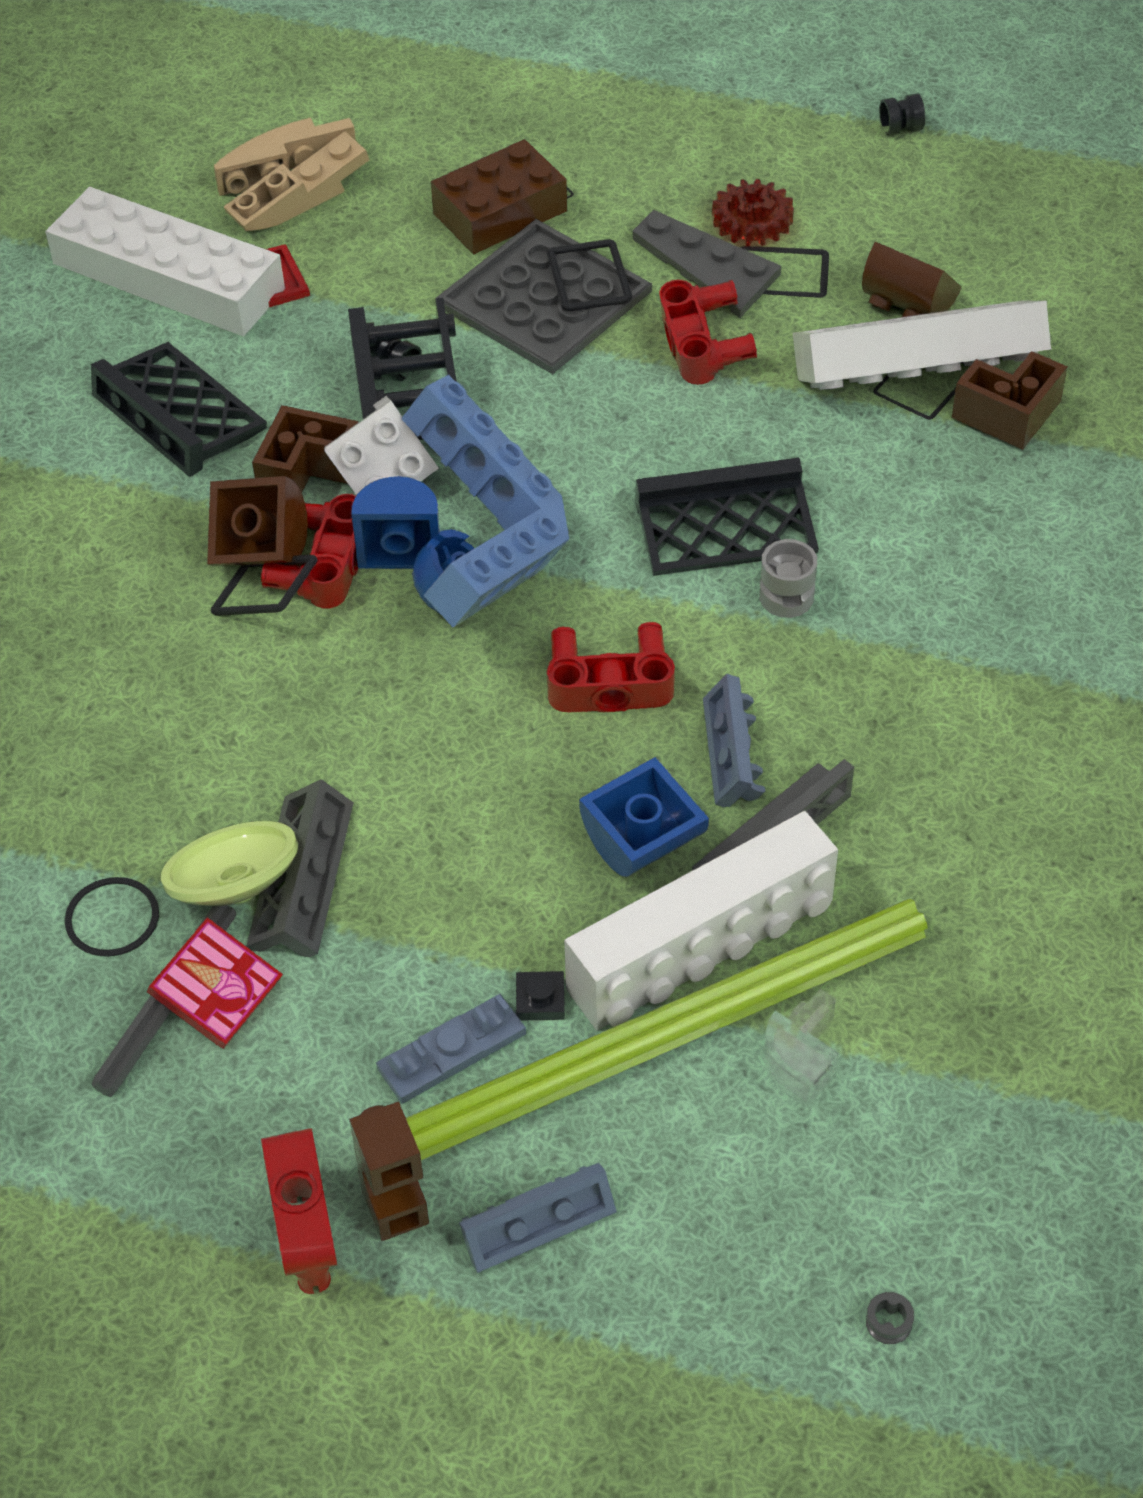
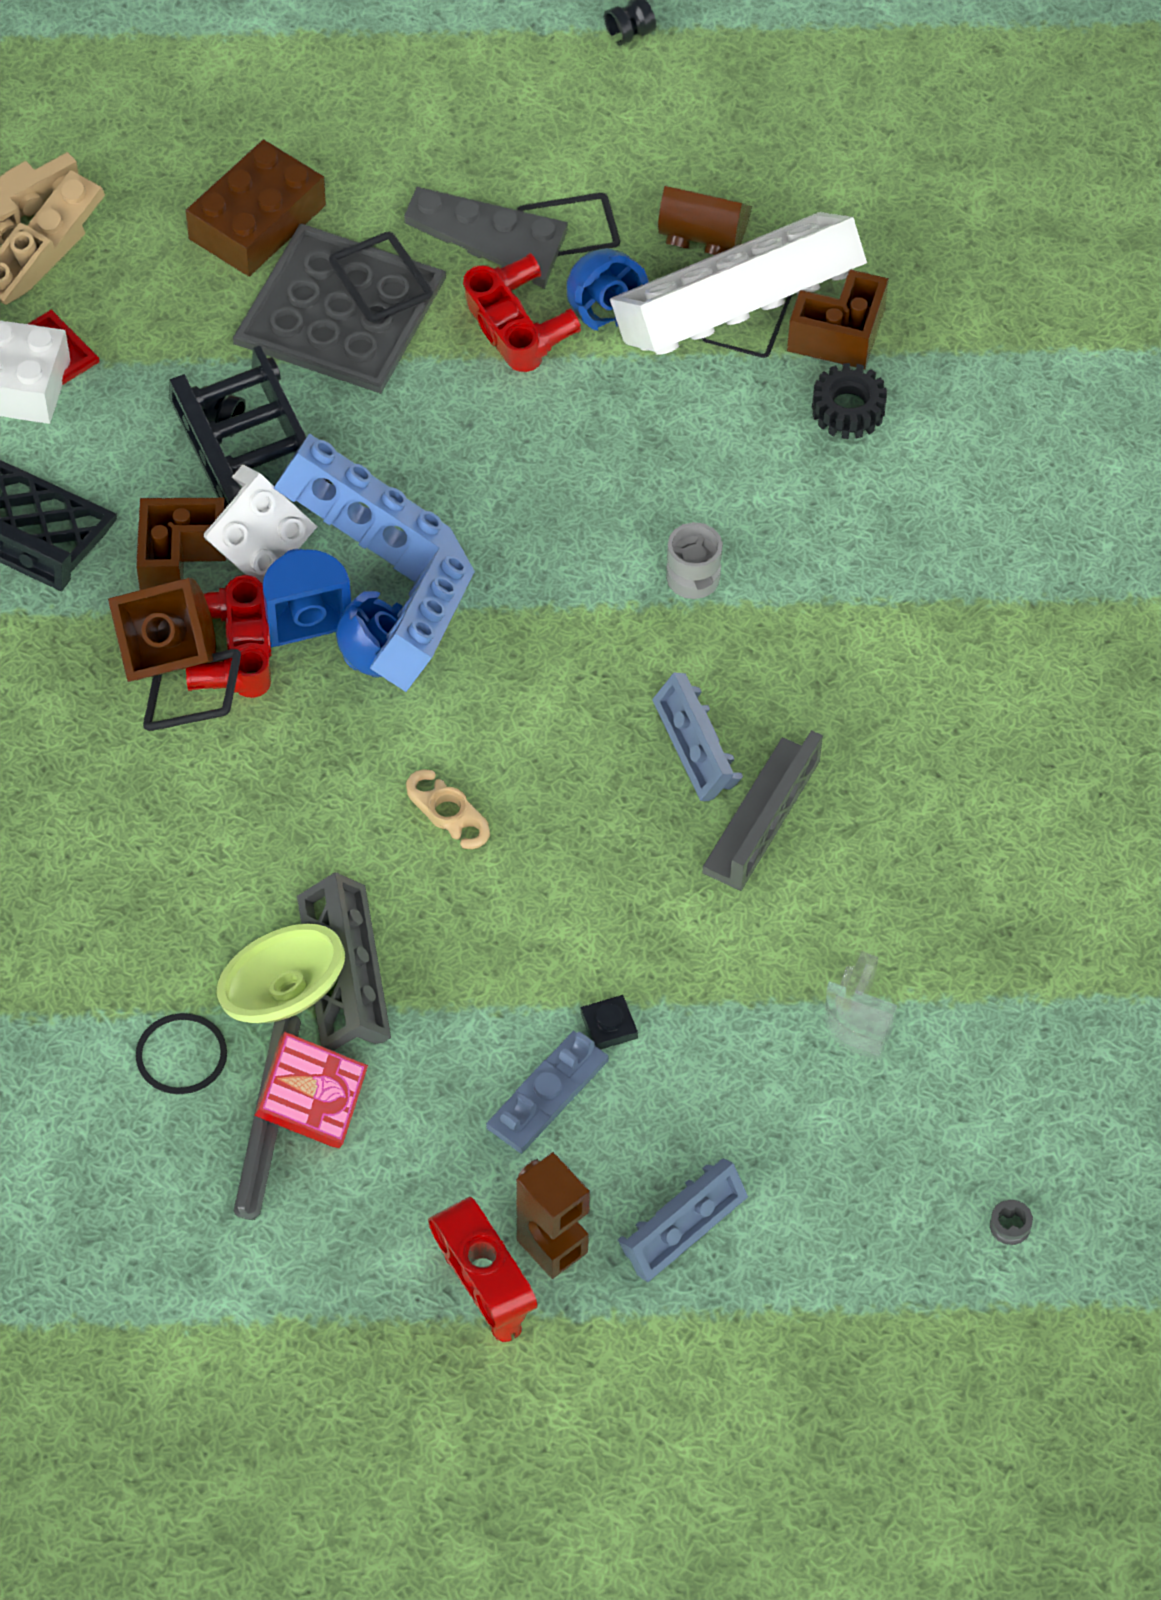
camera: 20 degrees left, 5 degrees up
lime axle [406,899,928,1160] -> none
red piece [546,622,675,713] -> none
white brick [564,811,838,1031] -> none
blue brick [579,757,709,877] -> none
black fence [635,458,819,576] -> none
clear red gear [712,179,794,247] -> none
none -> tan piece [406,769,490,850]
none -> blue cylinder [567,248,649,331]
none -> black tyre [812,363,887,439]

